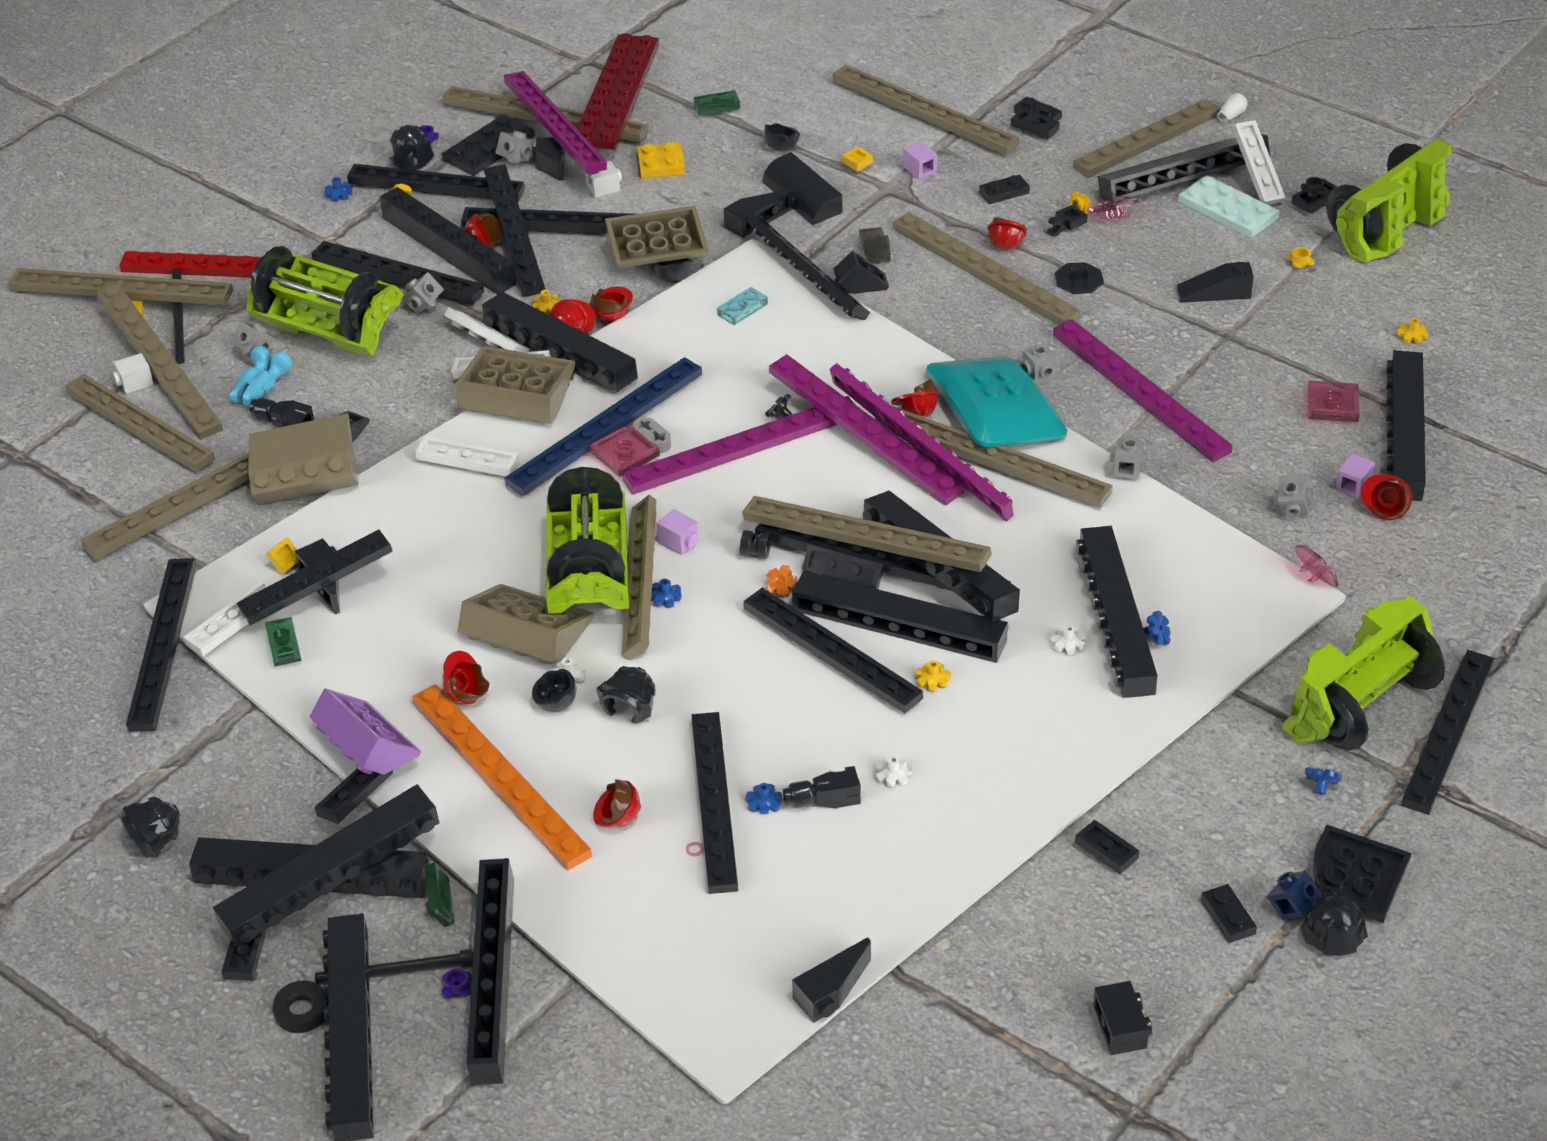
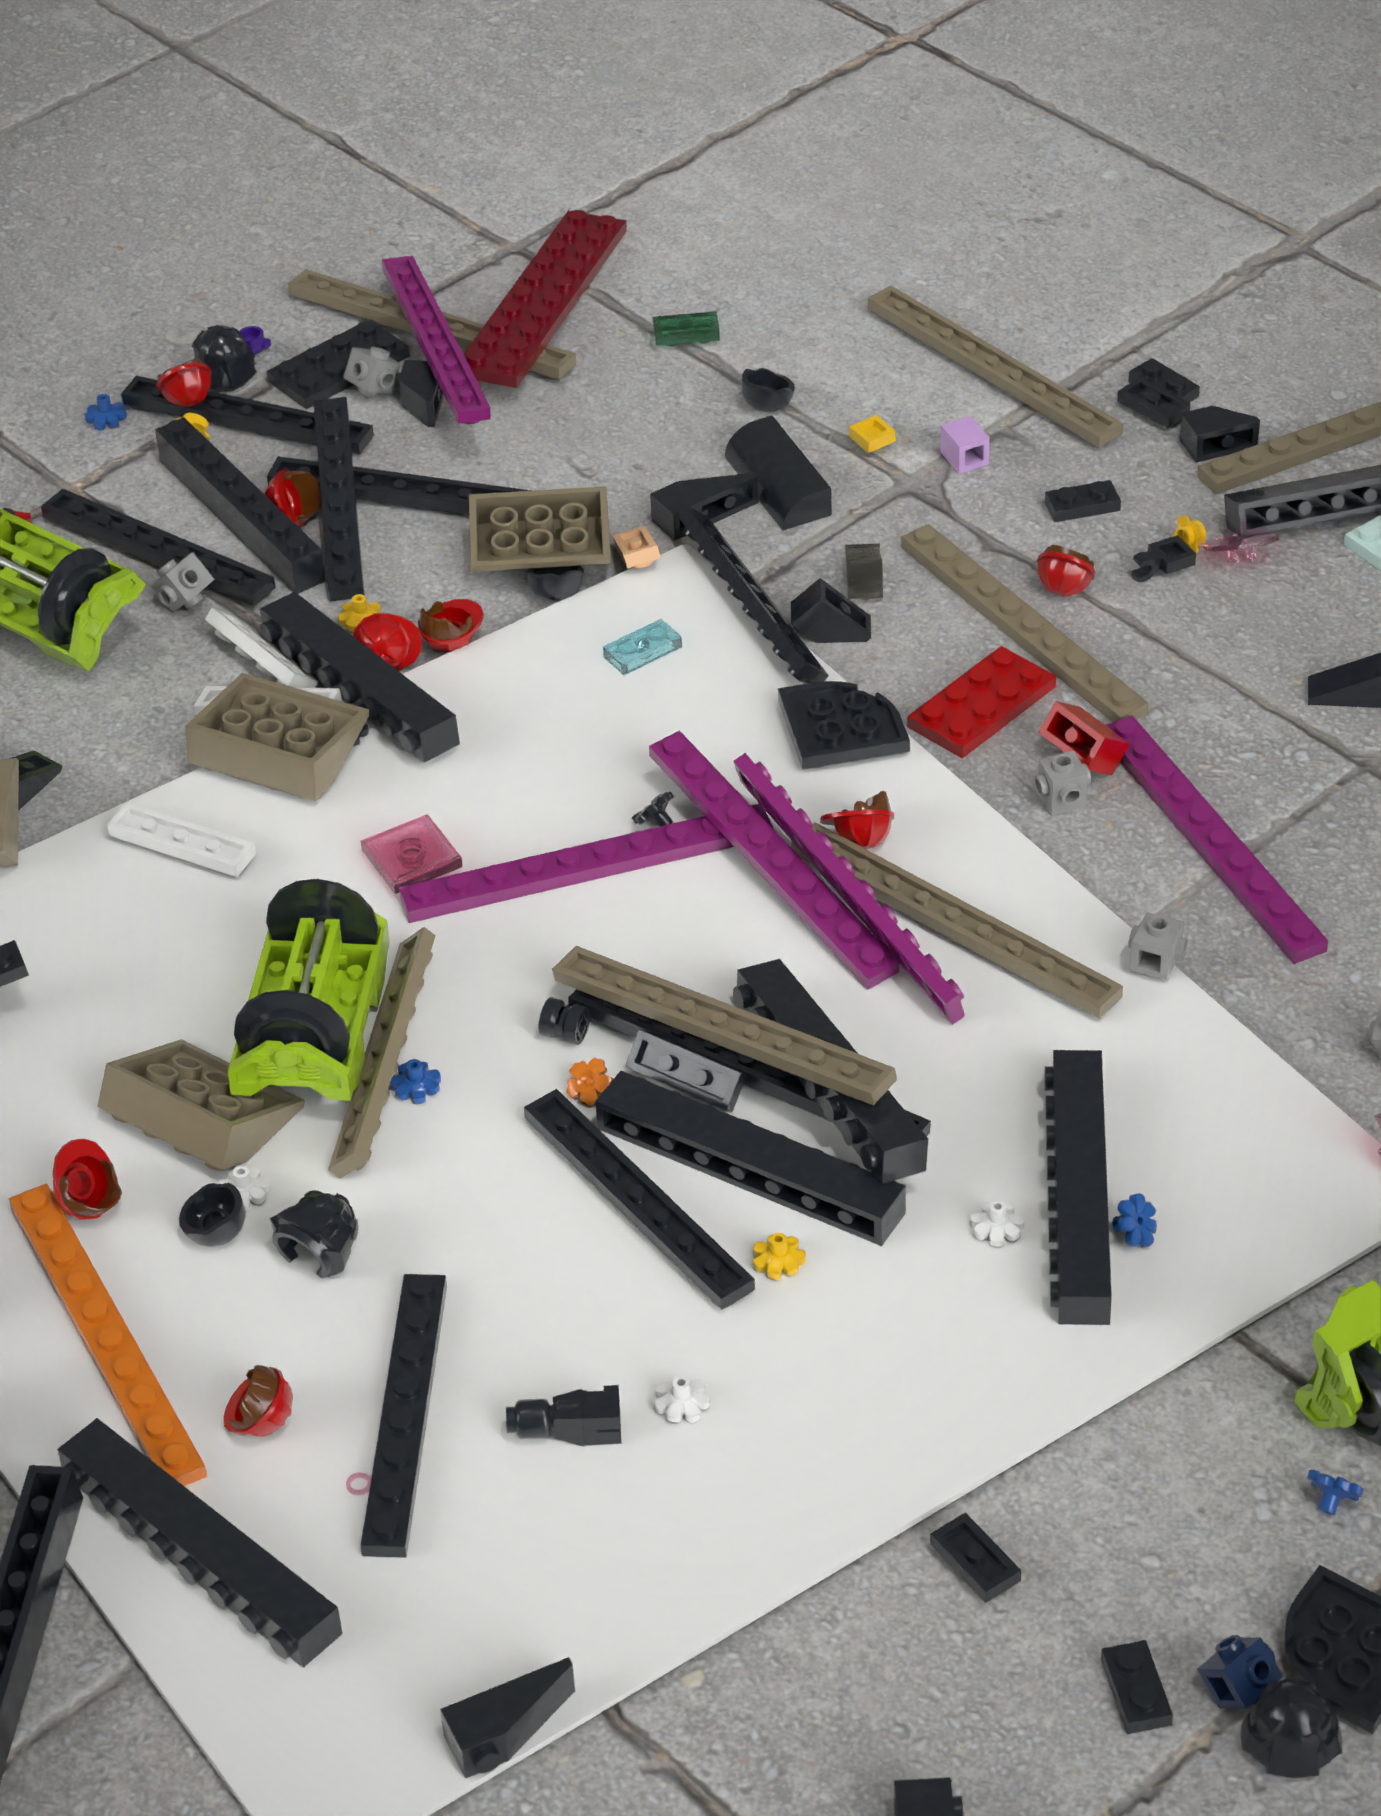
camera: 10 degrees right, 0 degrees up
dark blue plate [505,357,702,496] -> none
white brick [586,161,622,198] -> none
light grey beam [633,417,671,453] -> none
yellow plate [637,142,685,179] -> none
lavender brick [657,509,699,555] -> none
blue plant [746,783,783,814] -> none
teal wedge [926,356,1067,447] -> none
black piece [1054,262,1104,294] -> none
none -> black brick [57,1418,343,1668]
none -> red piece [156,358,212,407]
none -> light nougat plate [612,525,661,569]
none -> black plate [778,681,910,769]
none -> red plate [907,646,1057,759]
none -> red brick [1038,701,1130,775]
none -> black slope [1180,406,1260,463]

